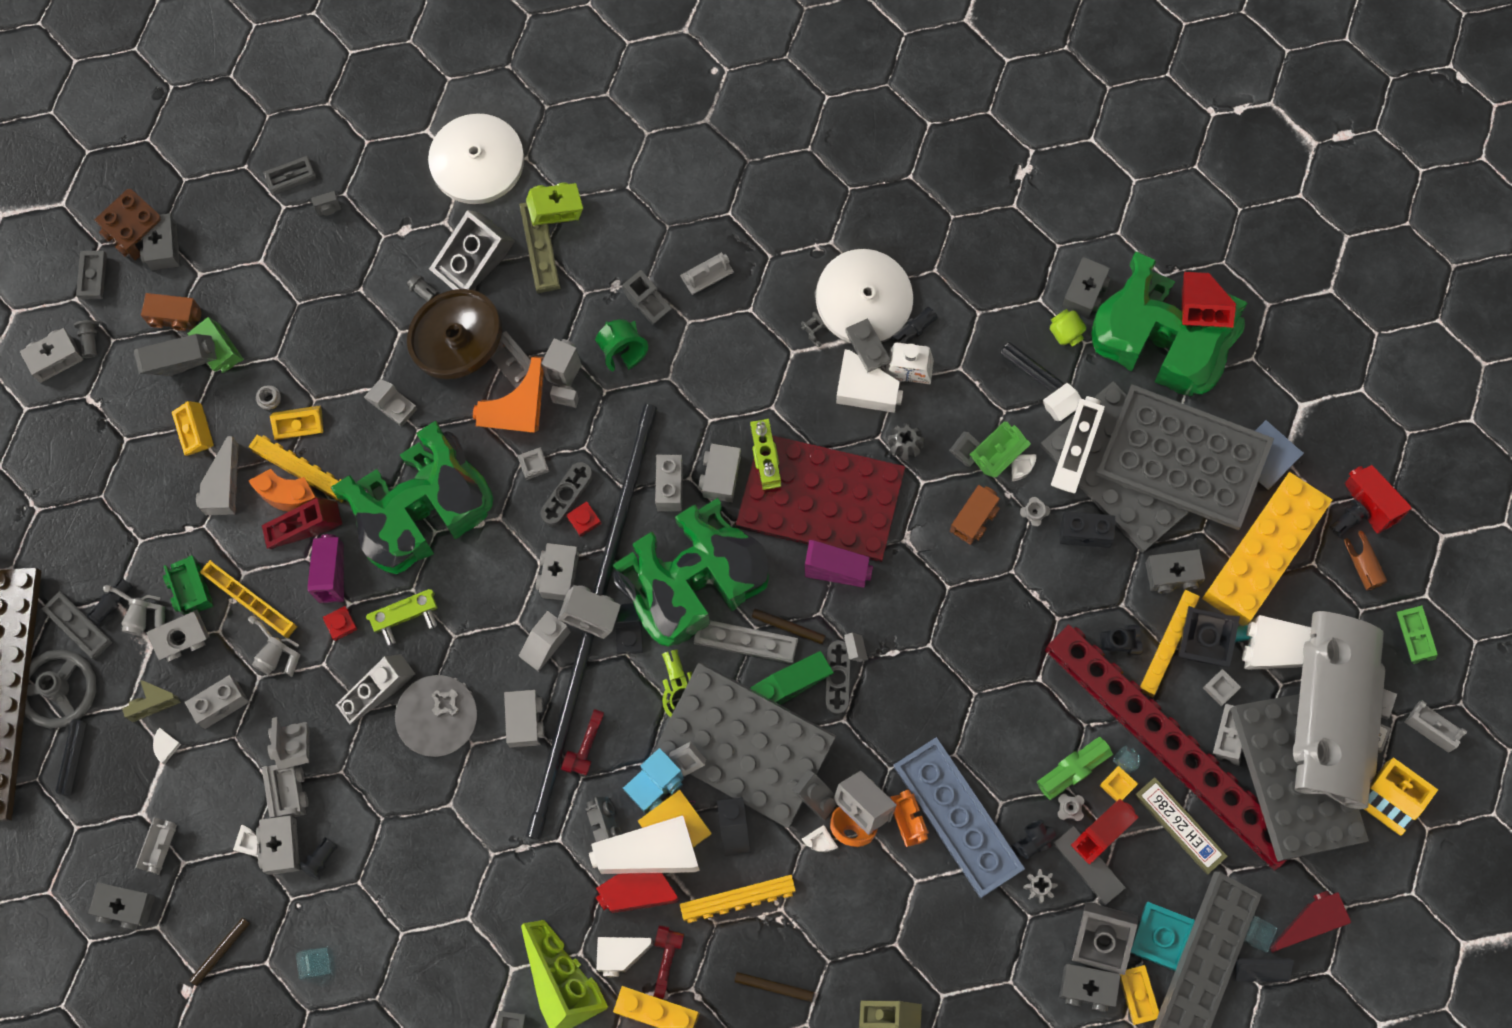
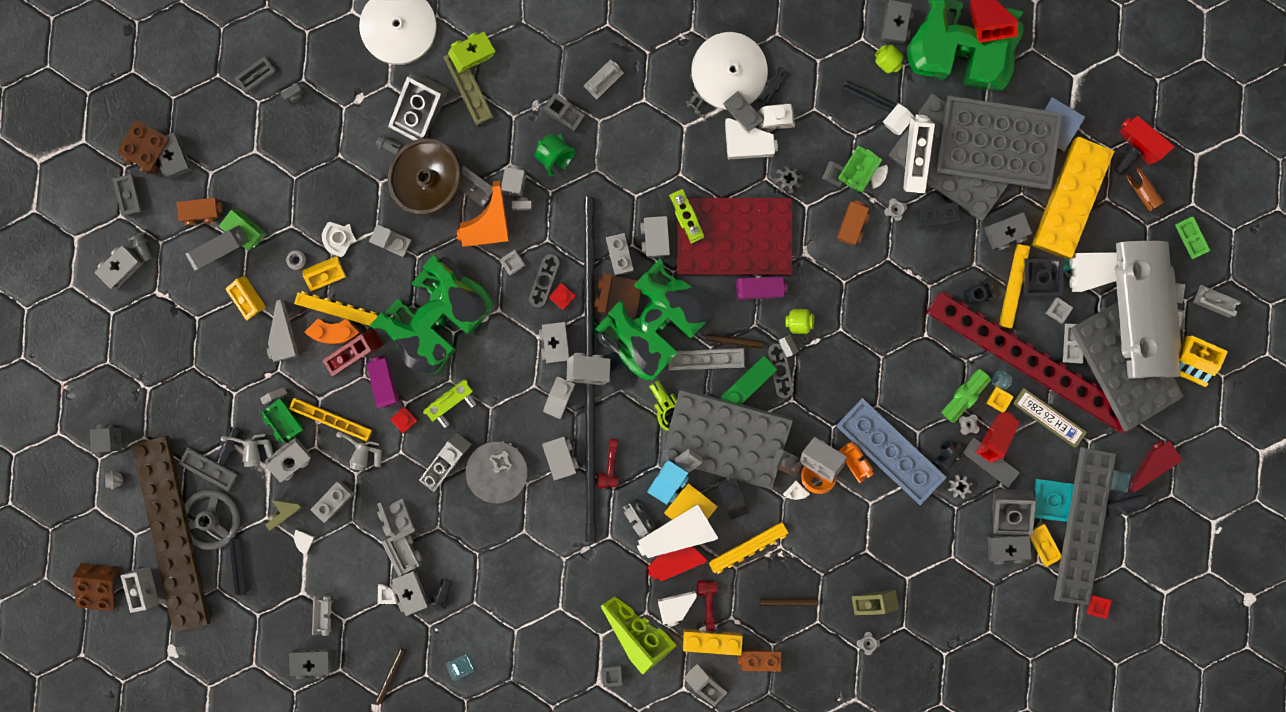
camera: 20 degrees left, 15 degrees up
none -> light grey tile [260,387,287,405]
none -> white animal [322,222,356,257]
none -> reddish brown bracket [595,273,641,318]
none -> lime head [786,309,814,334]

